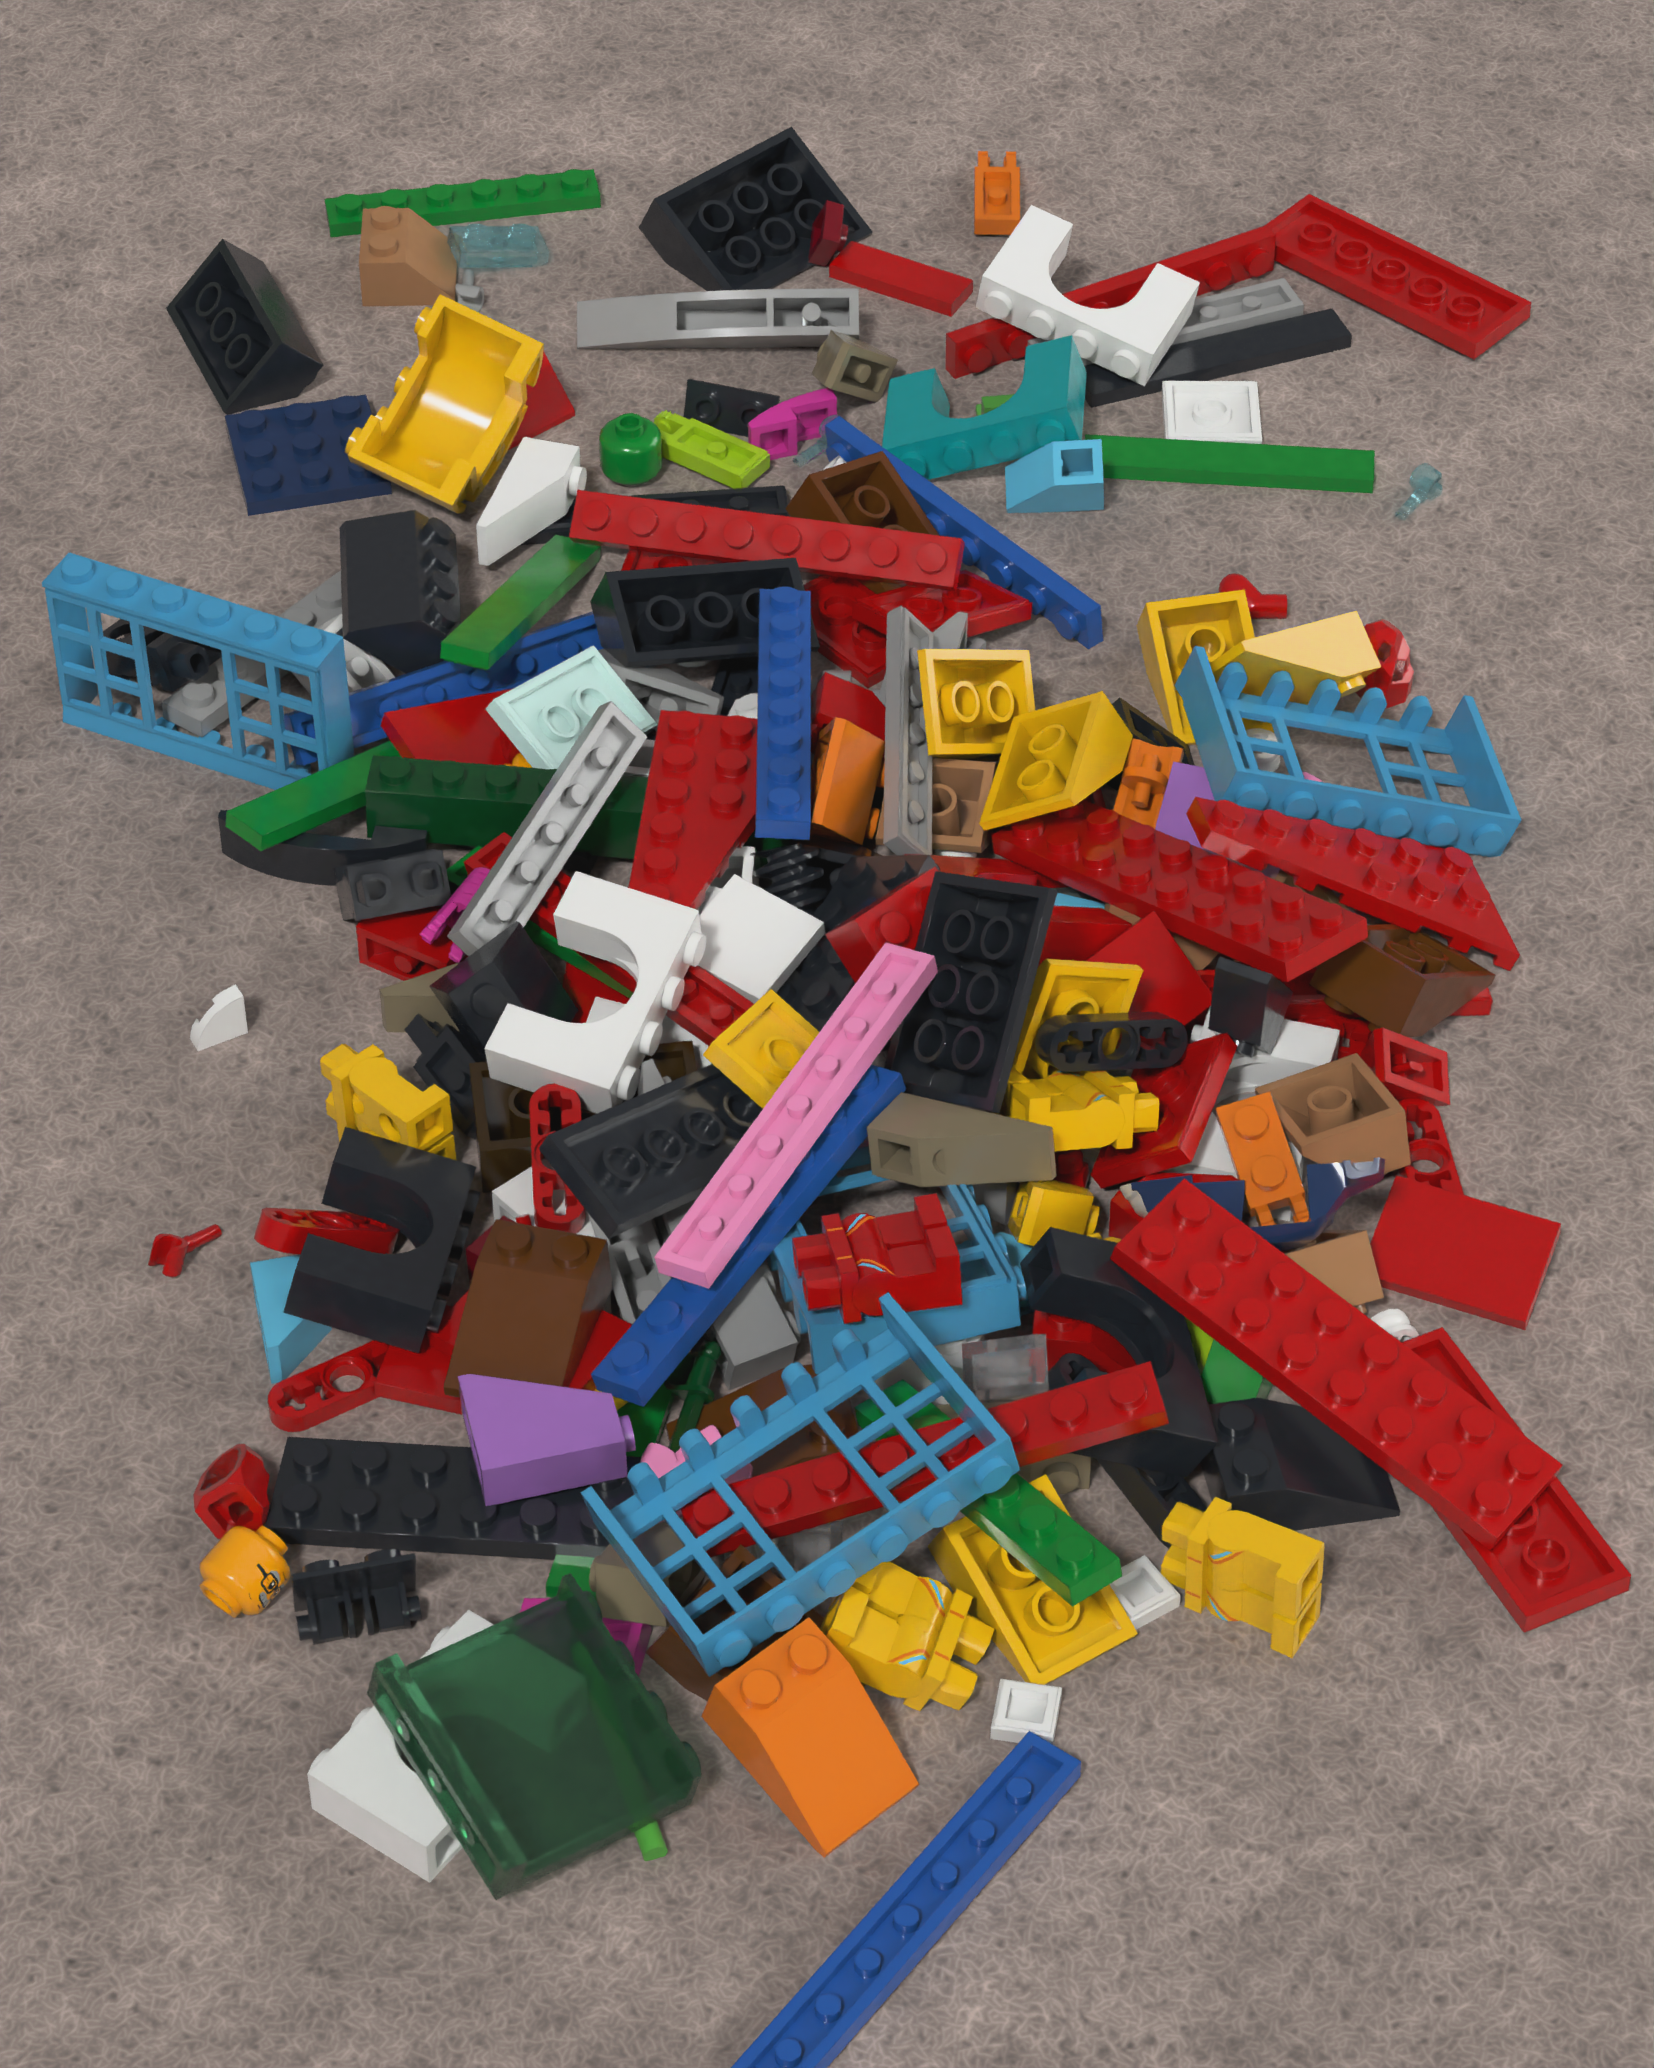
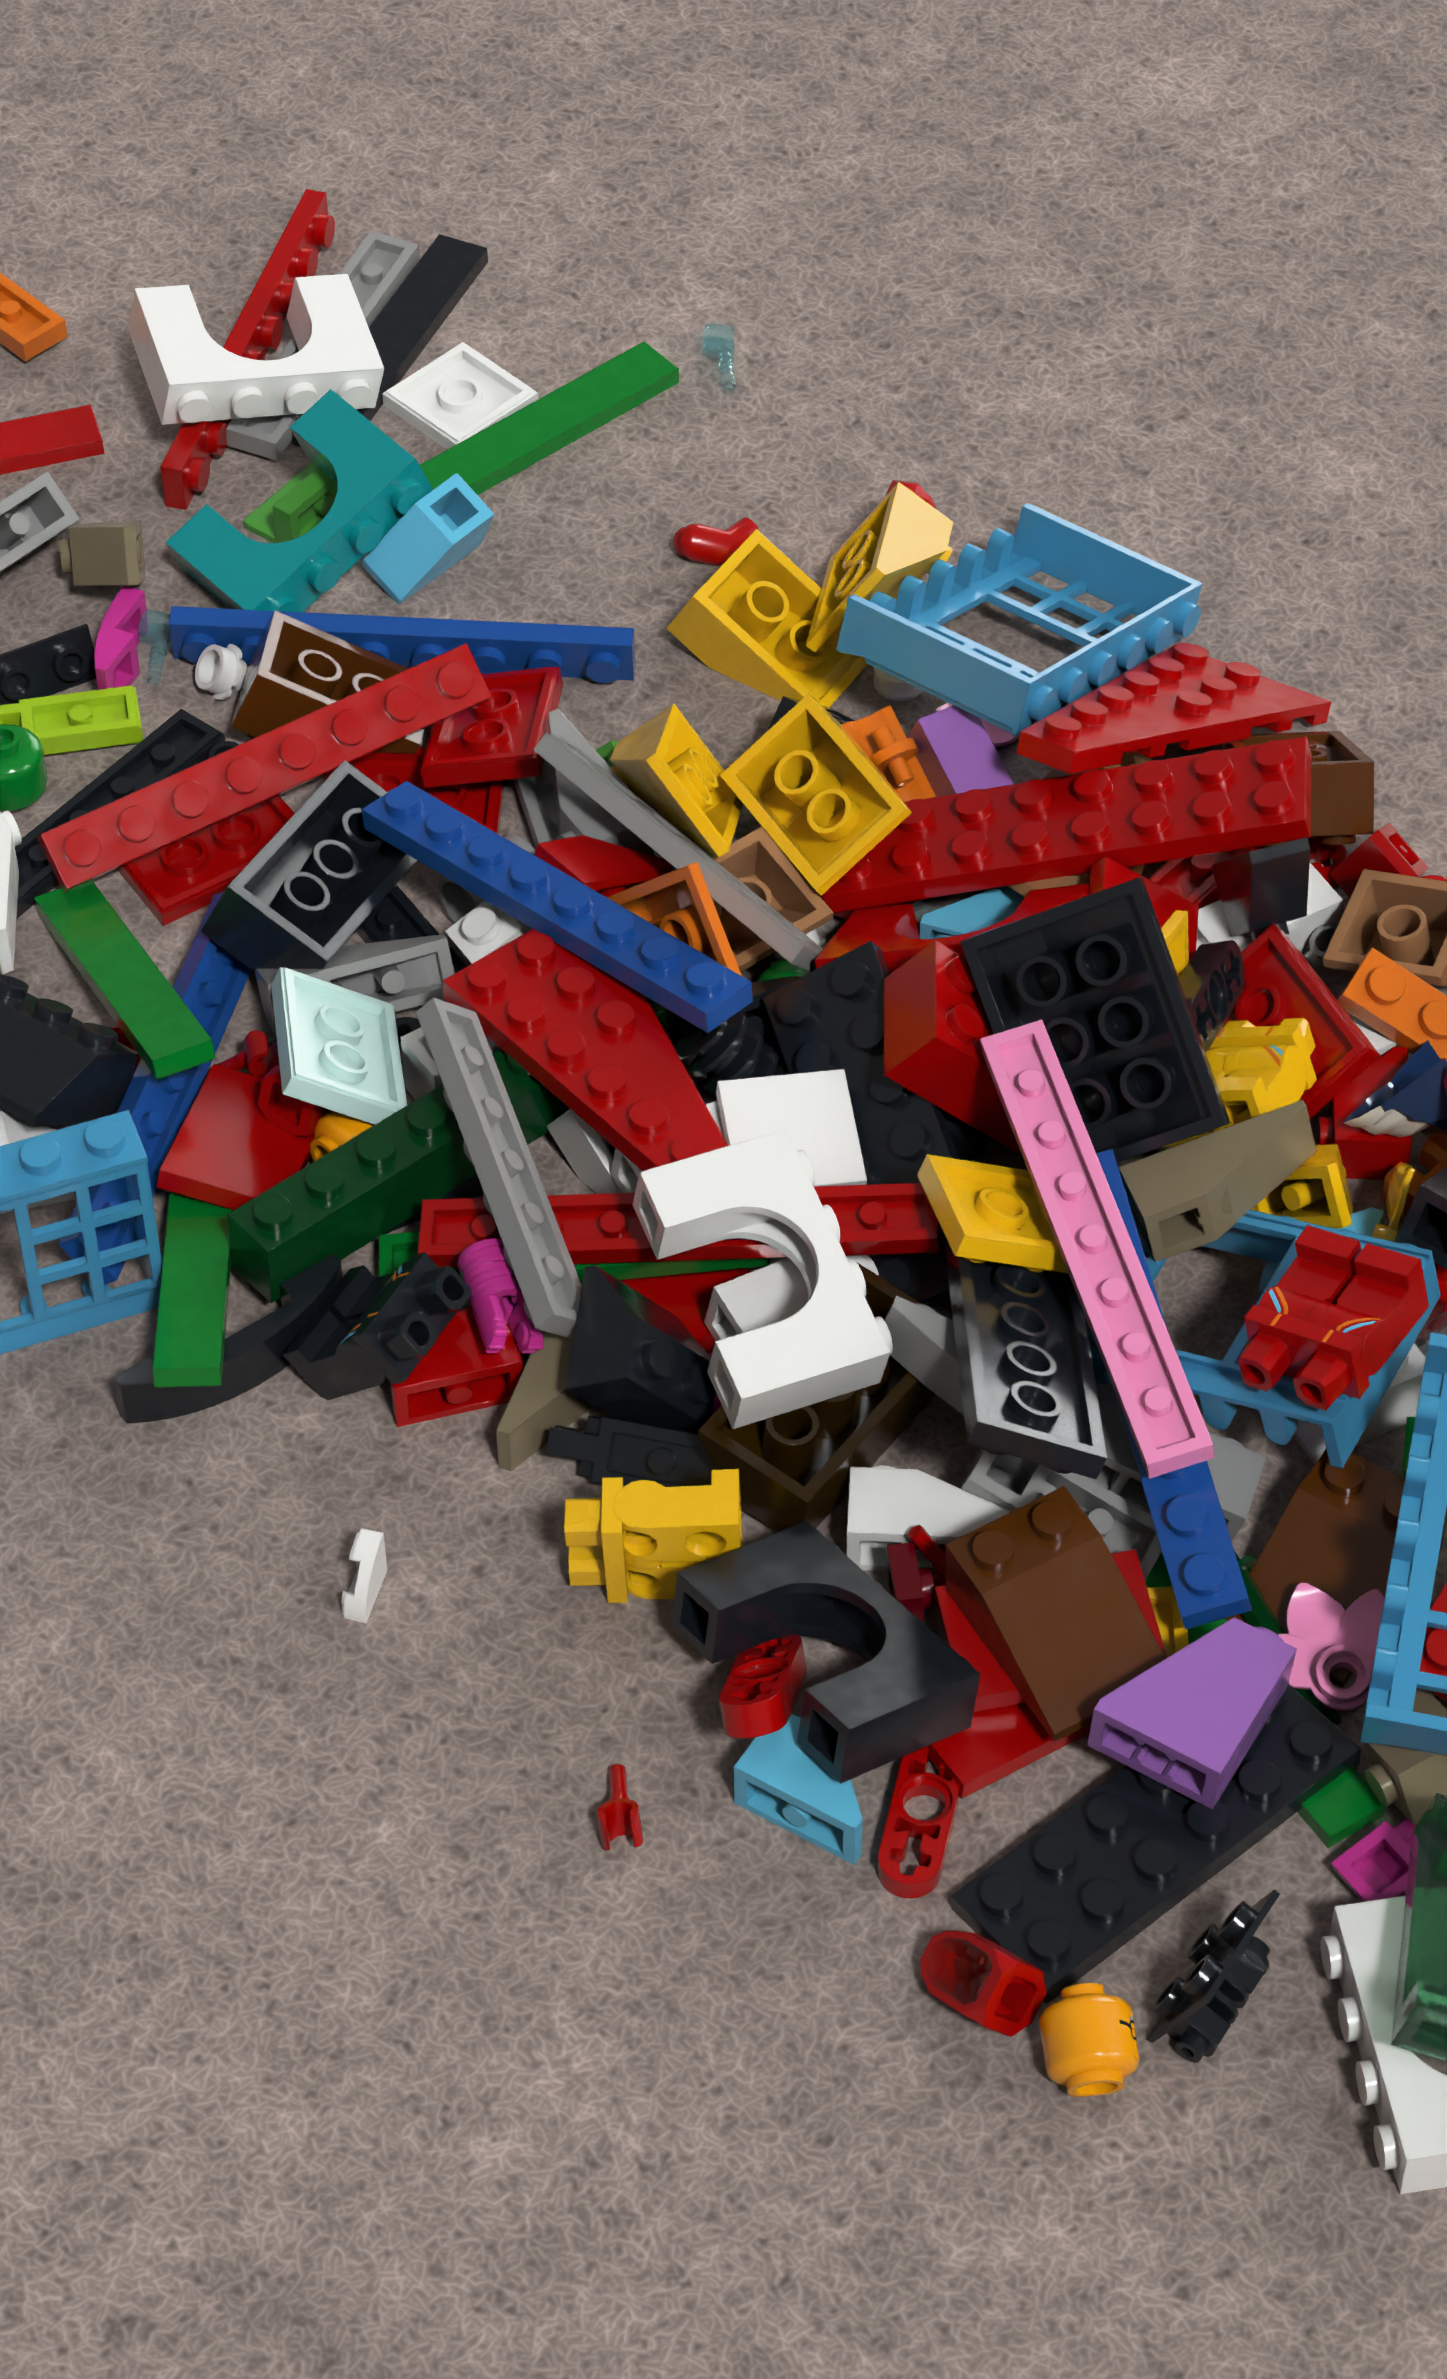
camera: 45 degrees left, 5 degrees up
red beam [529,1083,586,1234] -> none
red plate [1264,194,1532,360] -> none

